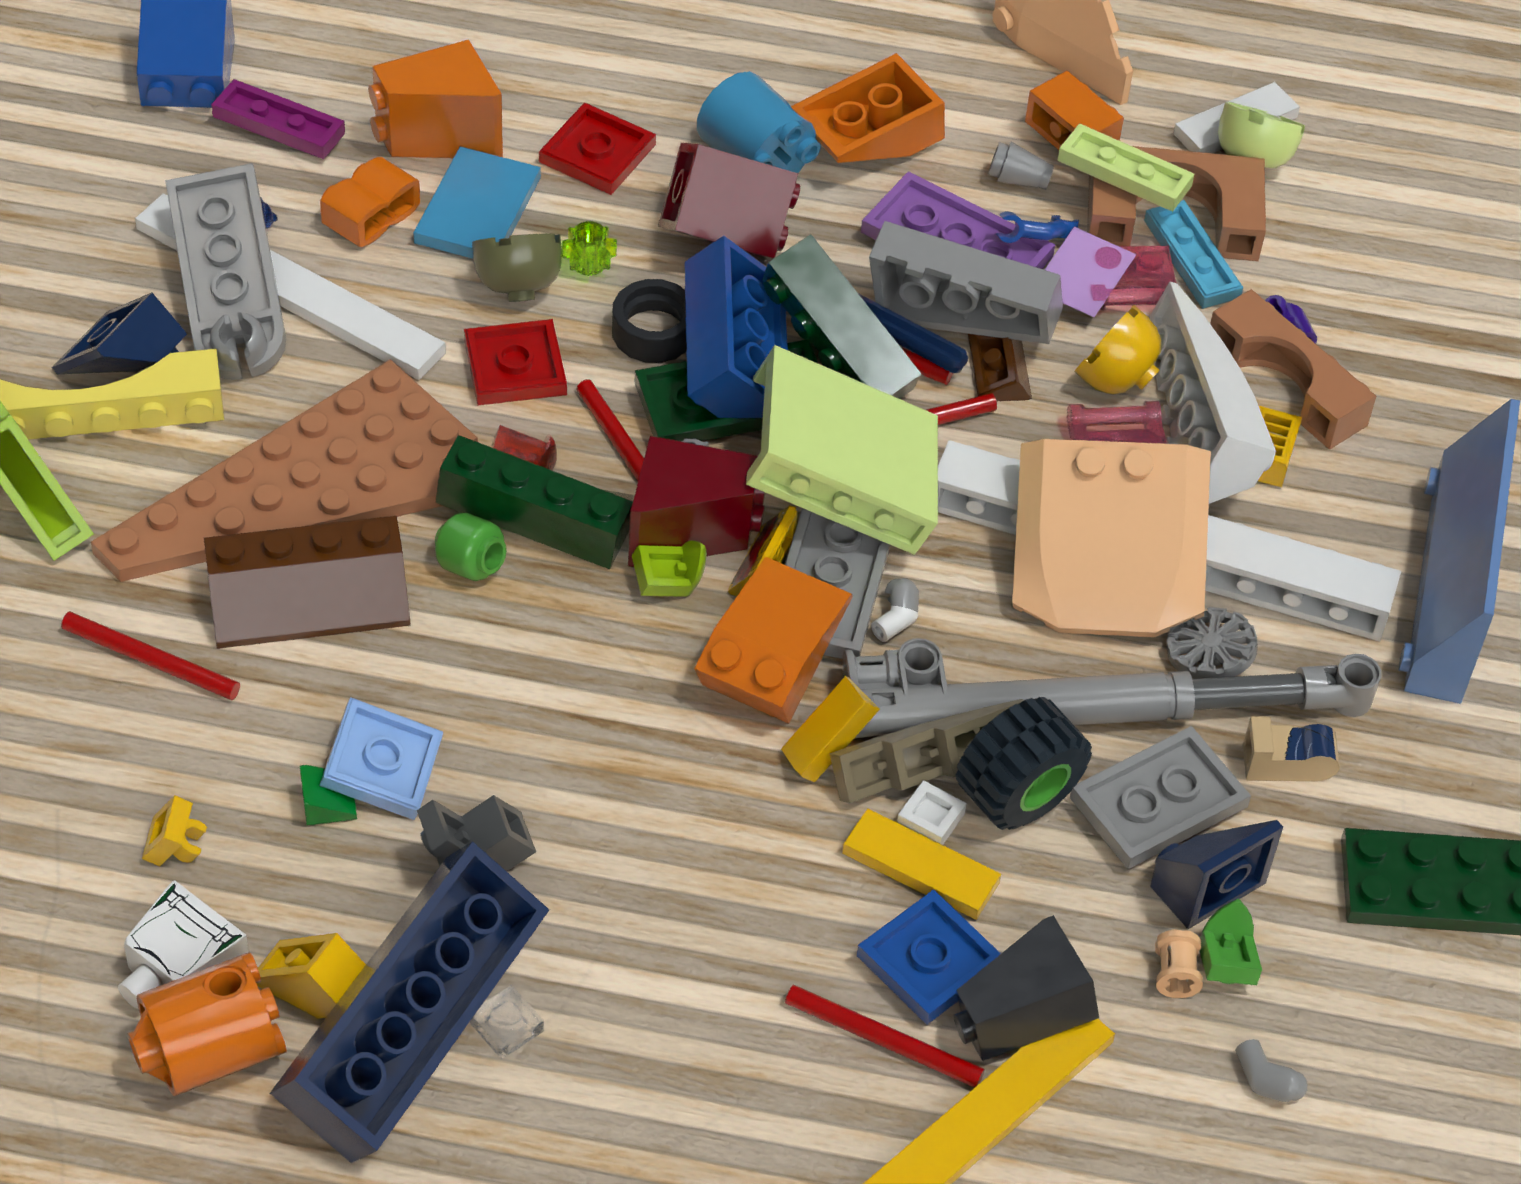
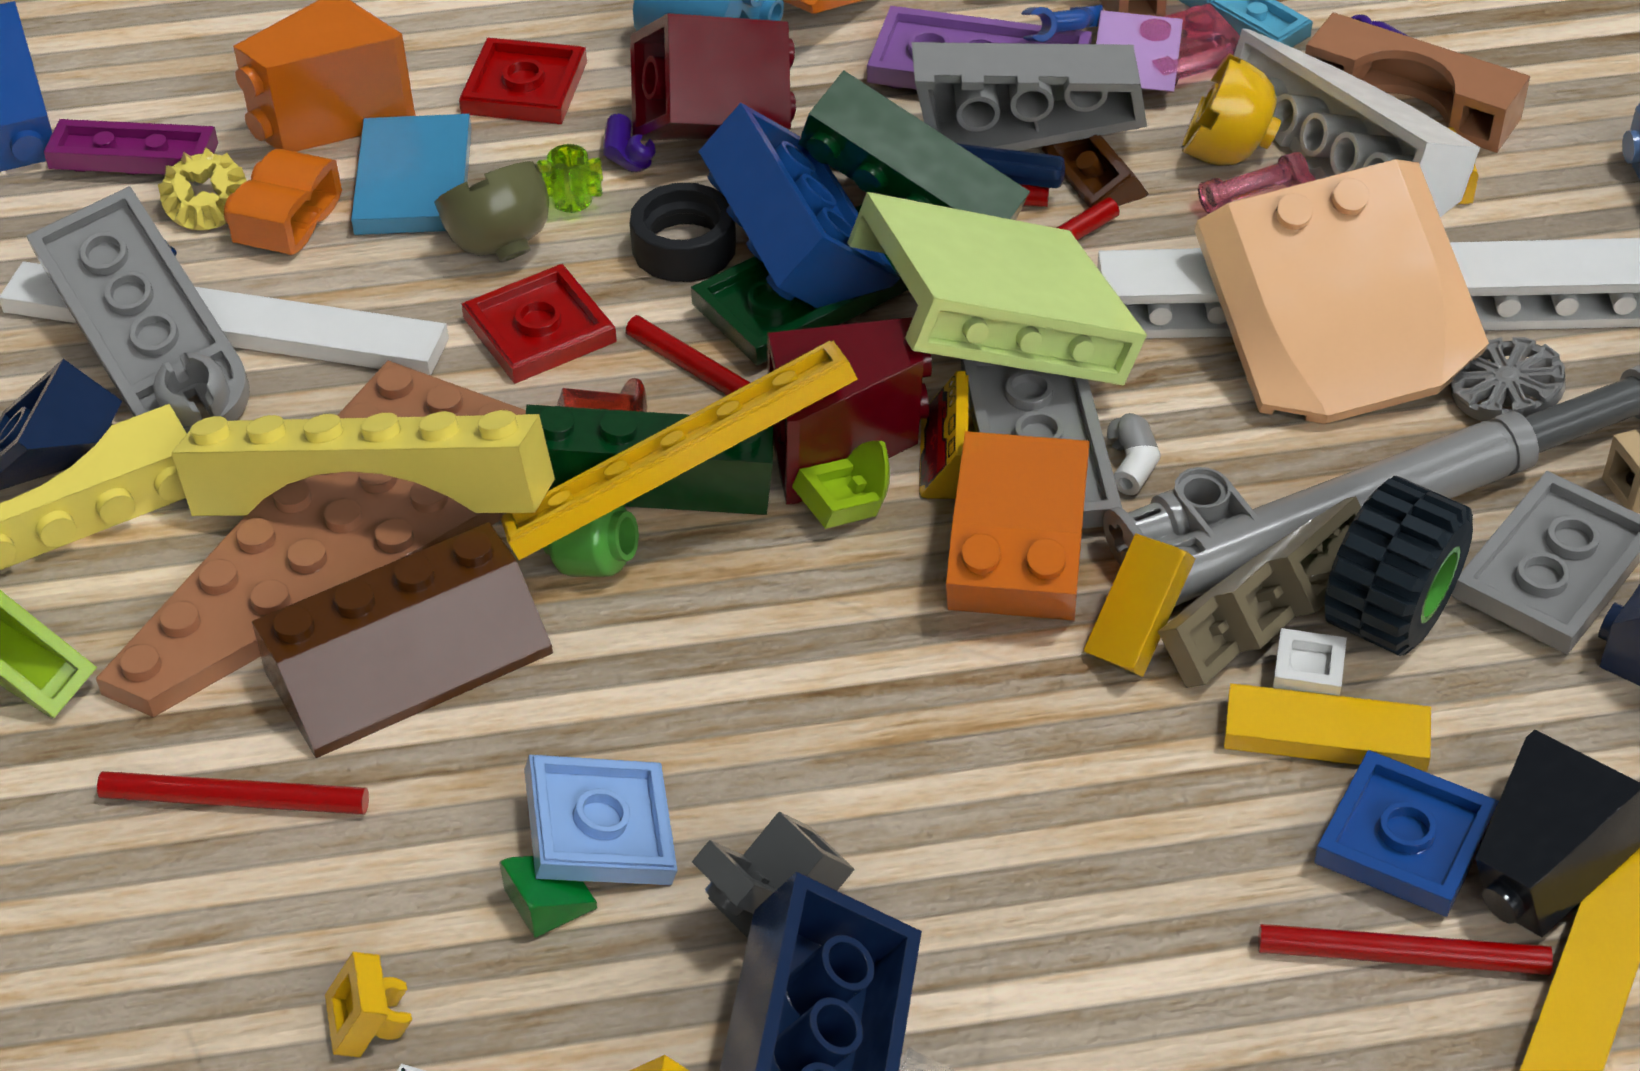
camera: 15 degrees left, 5 degrees down
none -> light yellow gear [158,148,247,230]
none -> light yellow arch [171,410,555,516]
none -> yellow tile [500,341,858,560]
none -> dark purple arm [603,114,656,172]

